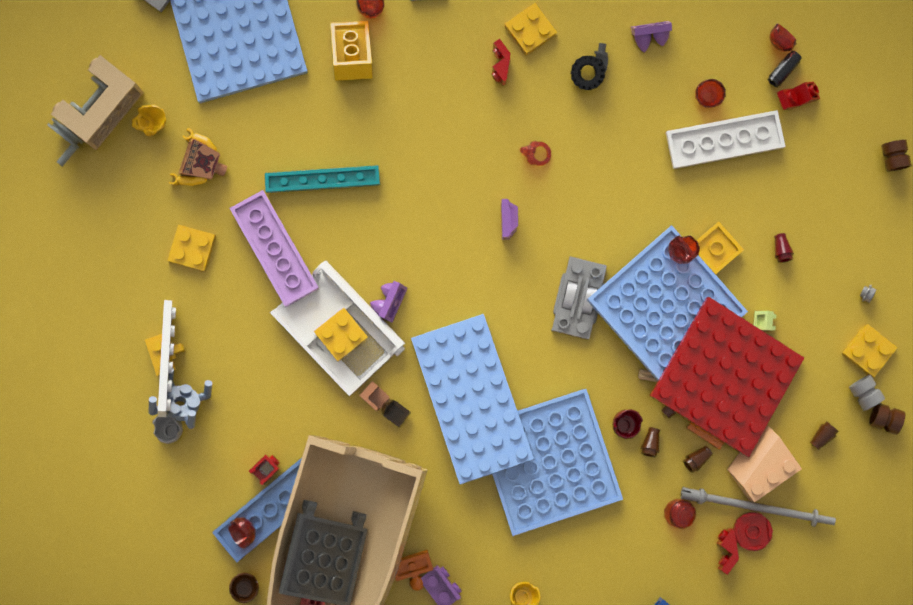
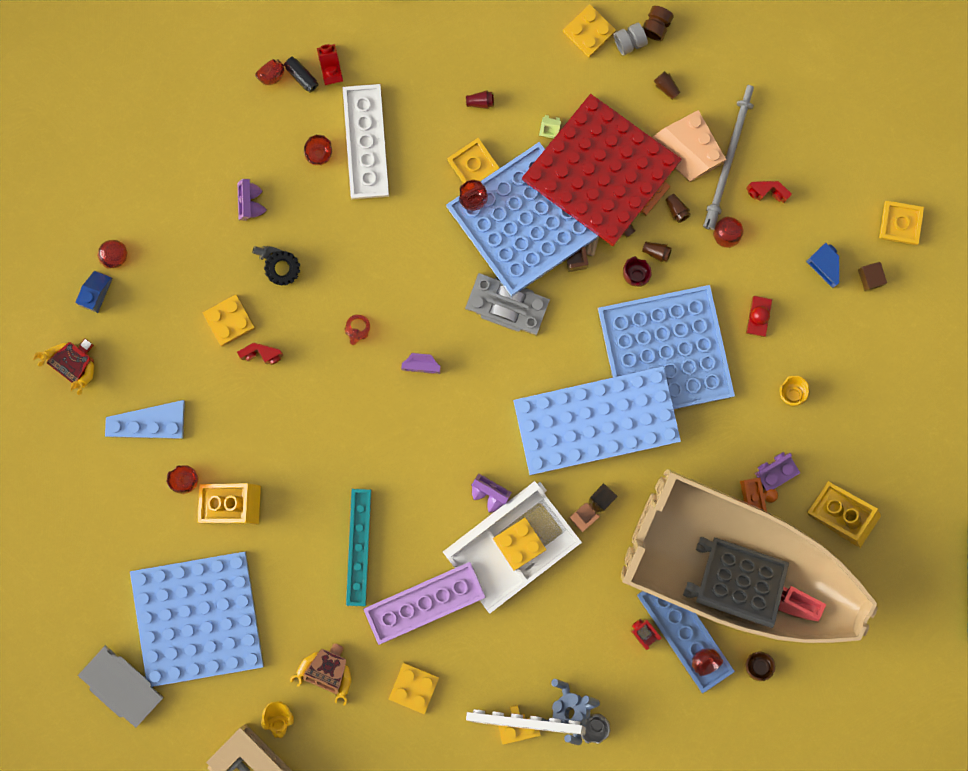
camera: 85 degrees left, 0 degrees up
red tile [733,512,773,551] -> none
light grey plate [860,285,877,303] -> none
none -> reddish brown panel [566,247,589,272]
none -> red tile [746,296,772,337]

